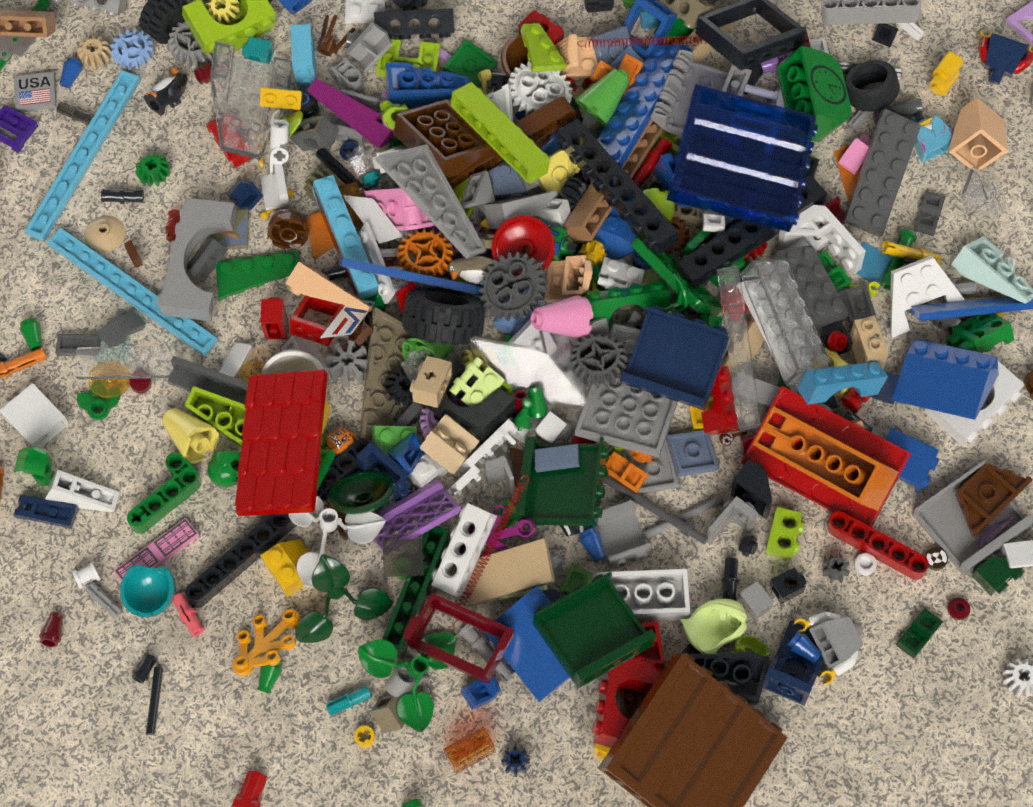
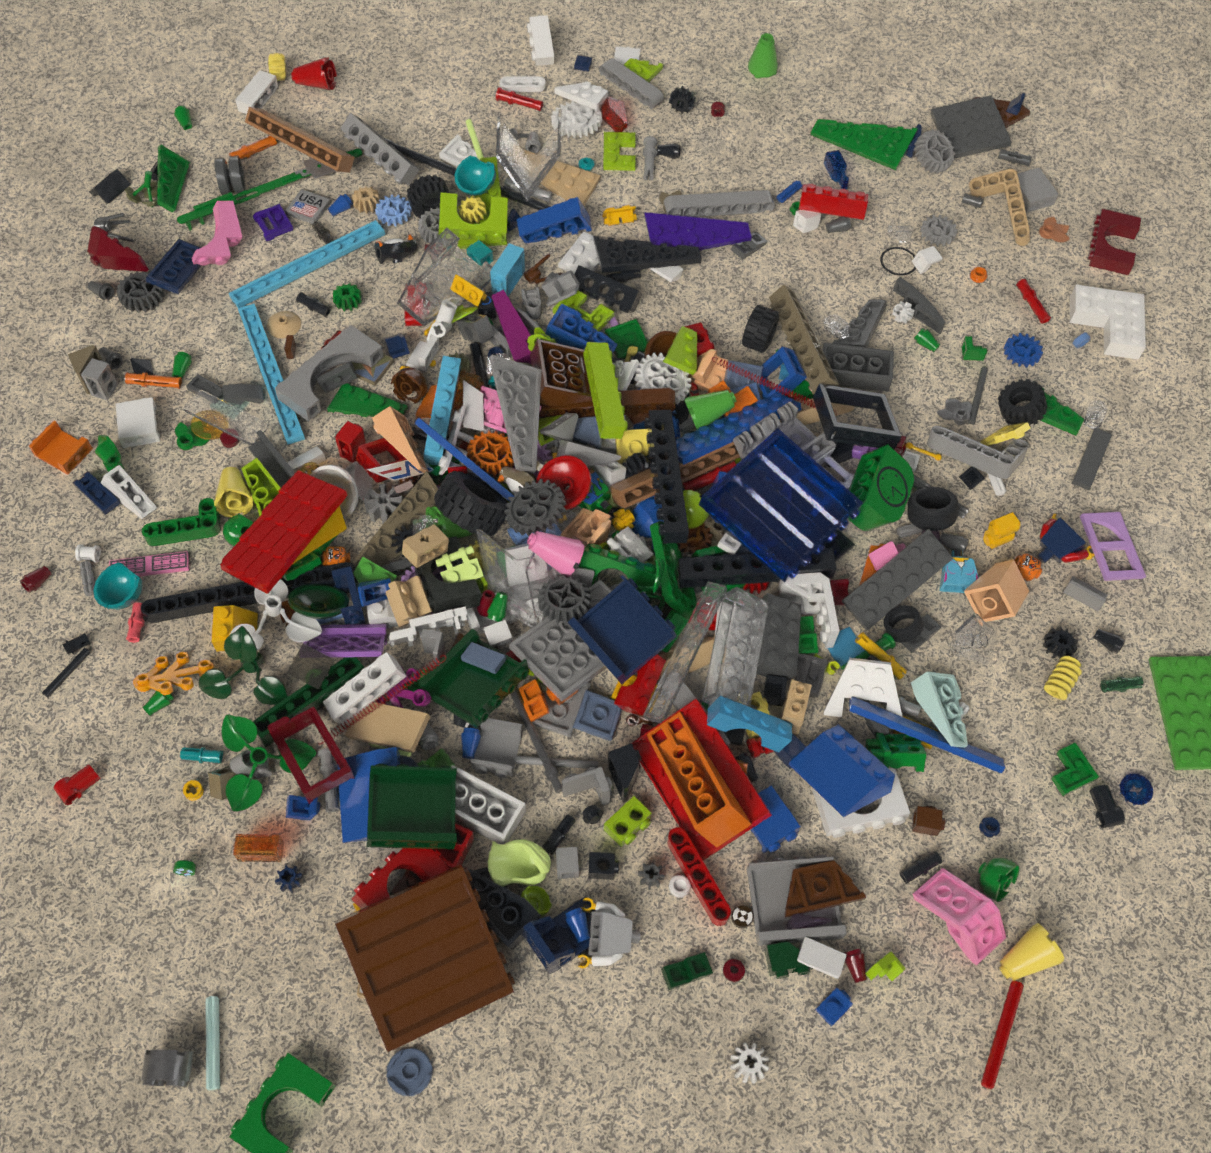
camera: 25 degrees right, 5 degrees down
green piece [511,397,533,431] -> none
red plate [827,330,847,352] -> none
none -> black tyre [883,605,923,643]
none -> yellow hinge [906,442,942,461]
none -> orange head [1014,553,1042,581]

